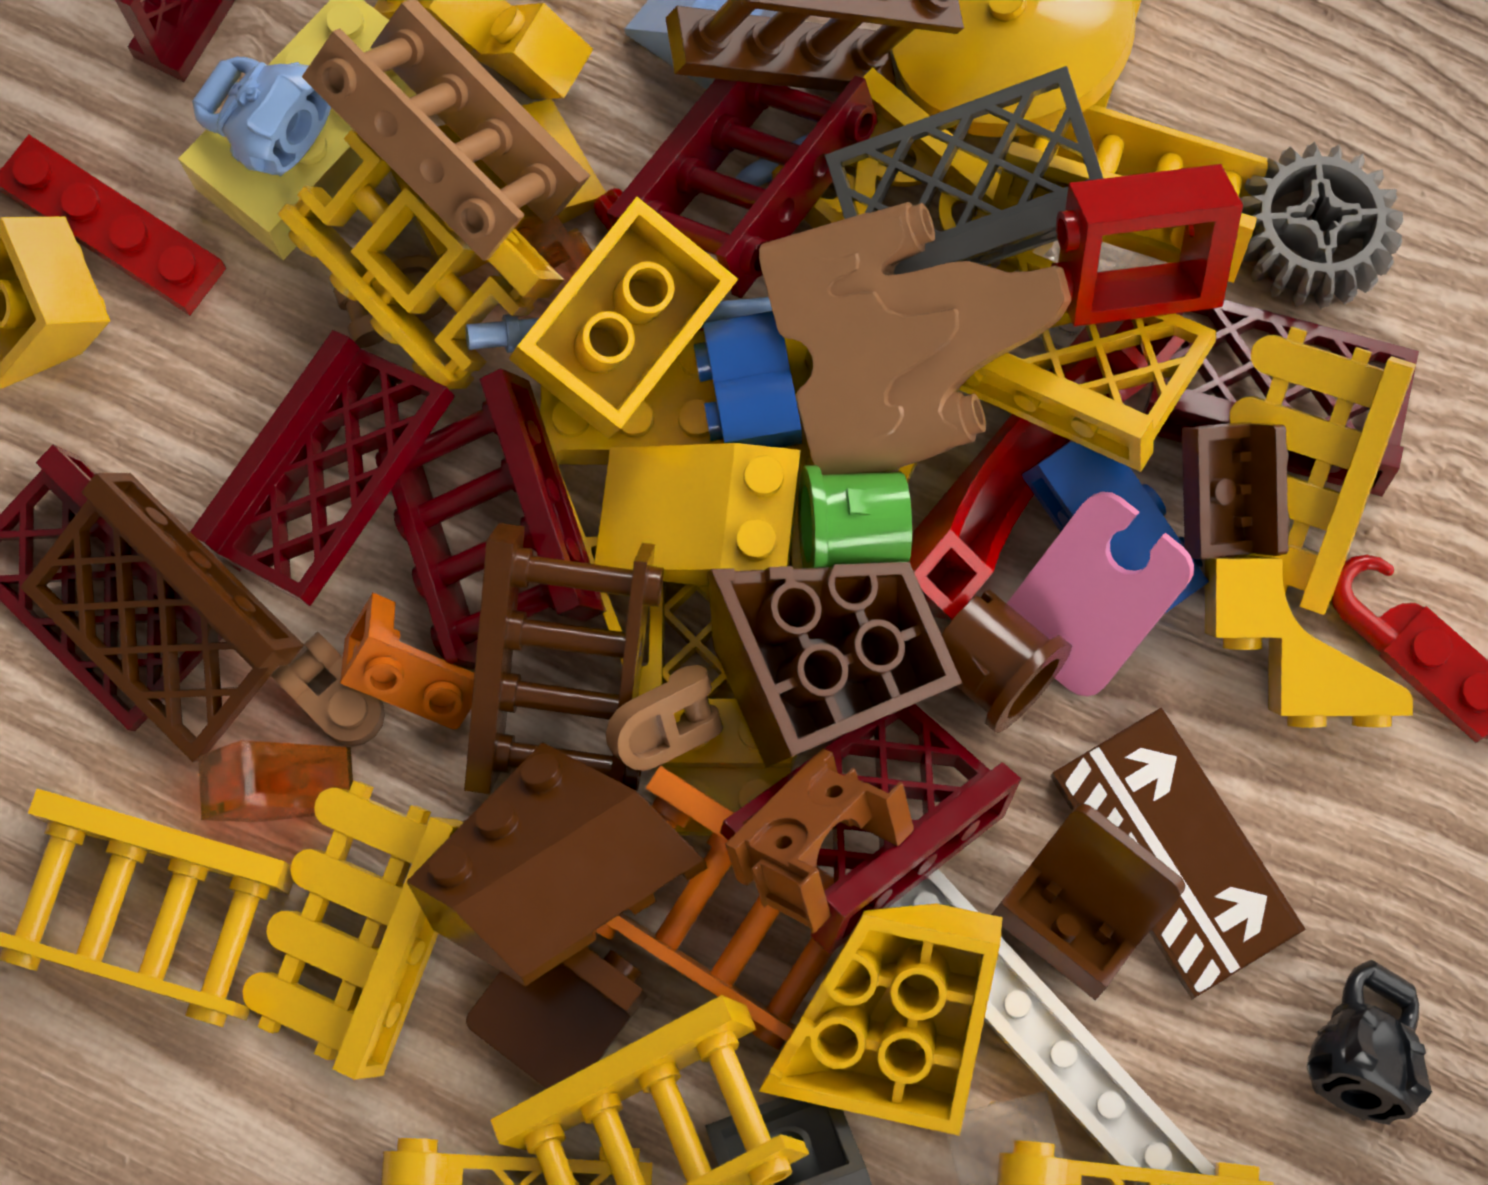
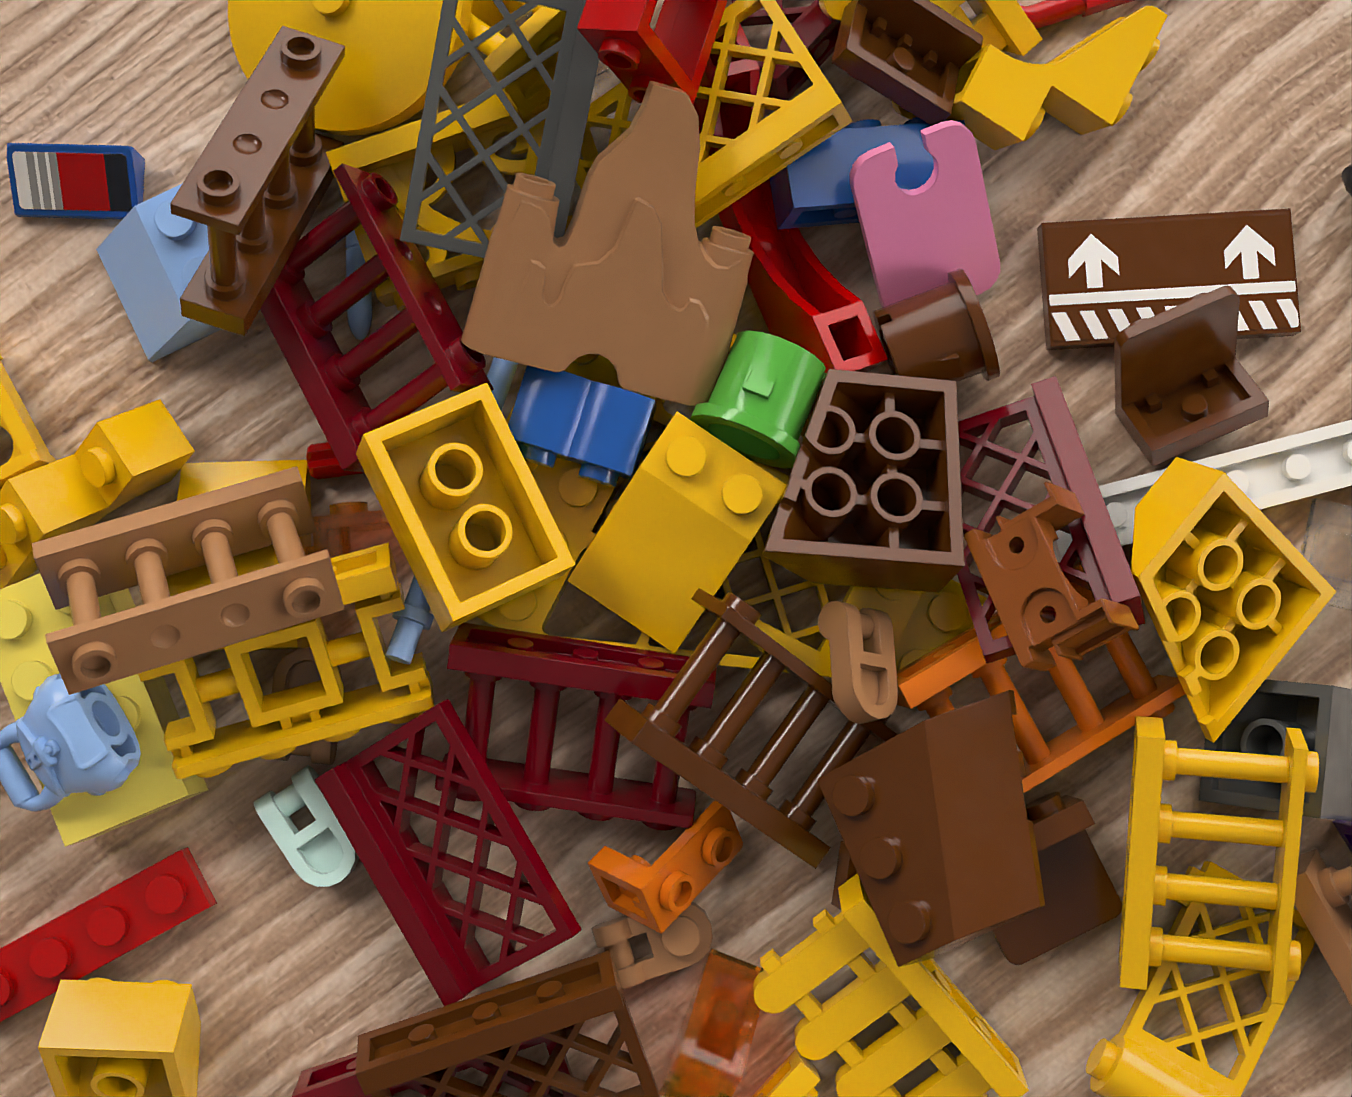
camera: 70 degrees left, 10 degrees up
none -> light aqua plate [254,765,359,887]

